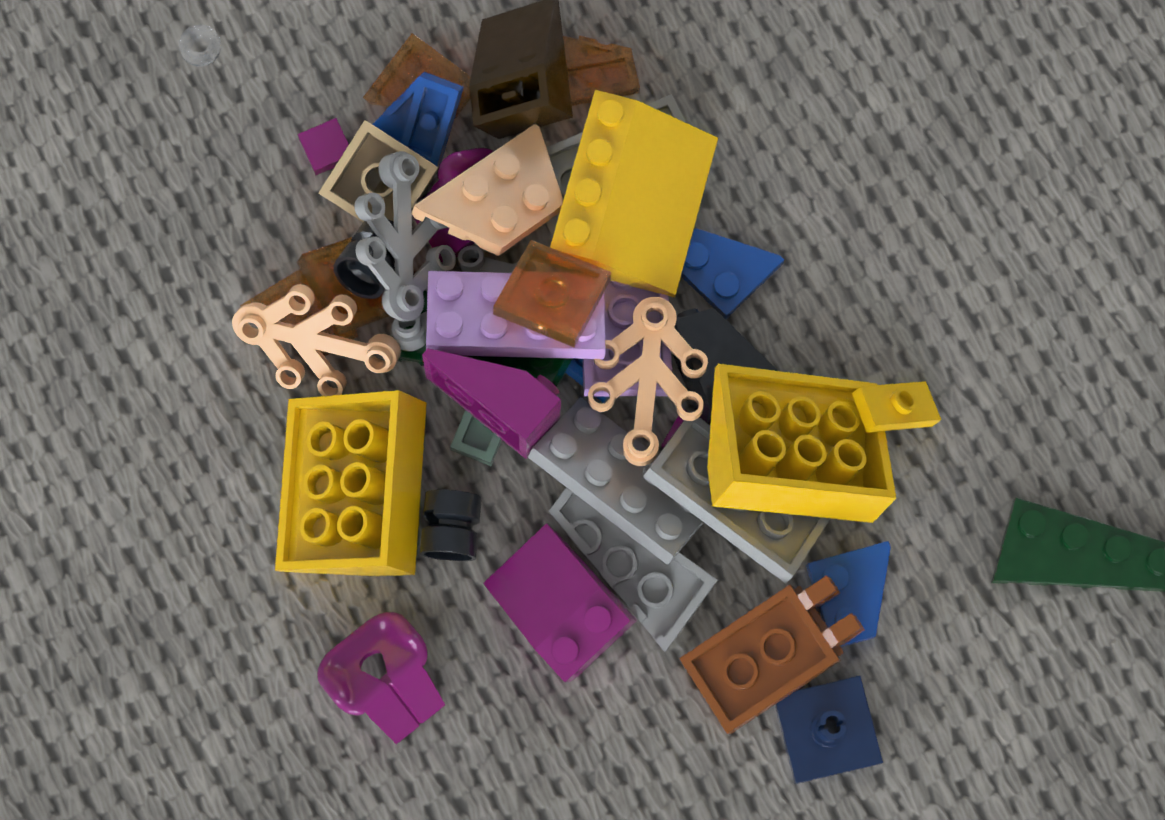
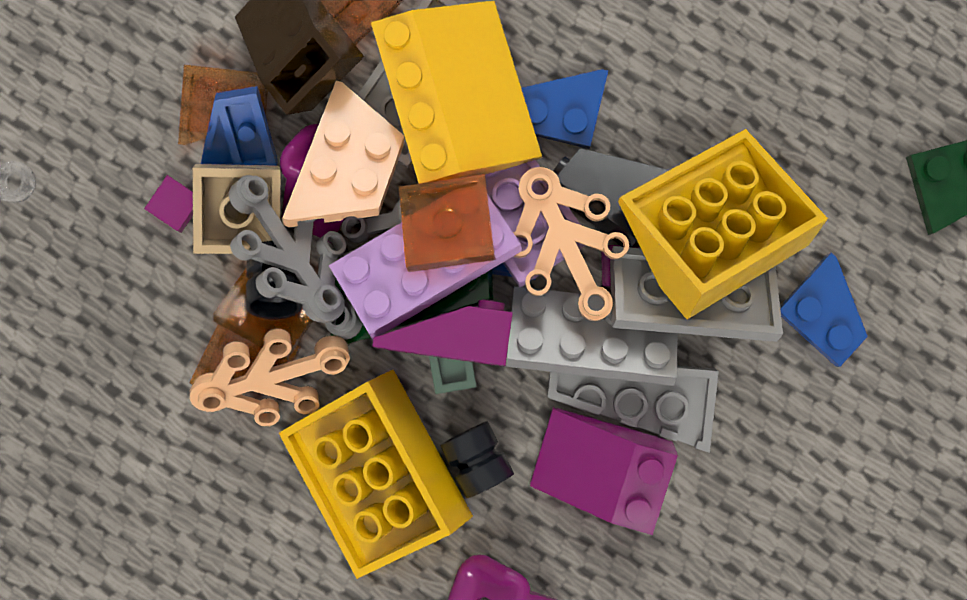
camera: 30 degrees left, 10 degrees up
dark orange tile [679,575,865,734] -> none
dark blue tile [775,675,883,785] -> none
yellow plate [852,381,942,433] -> none

